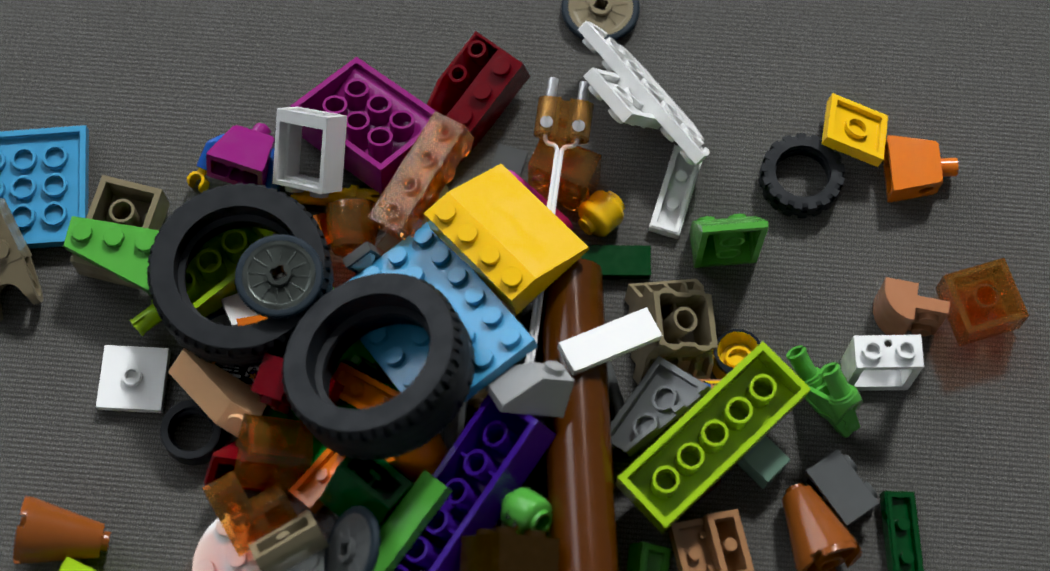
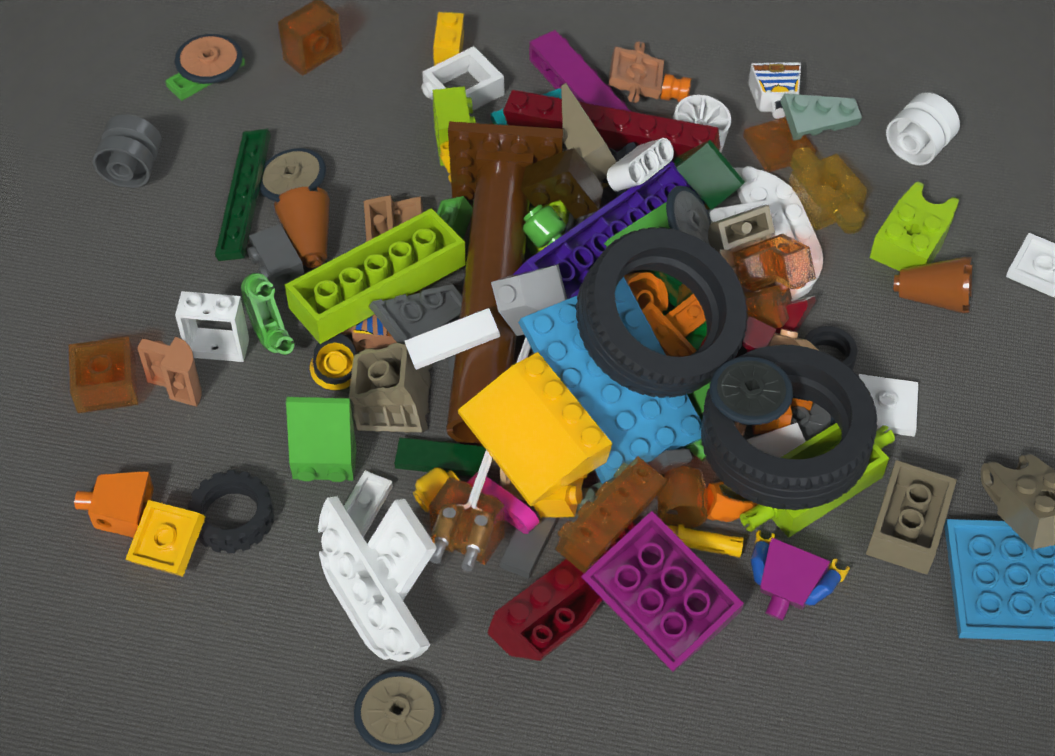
camera: 175 degrees left, 15 degrees down
bright green wing [63,216,159,294] -> none
white window [272,106,347,198] -> none

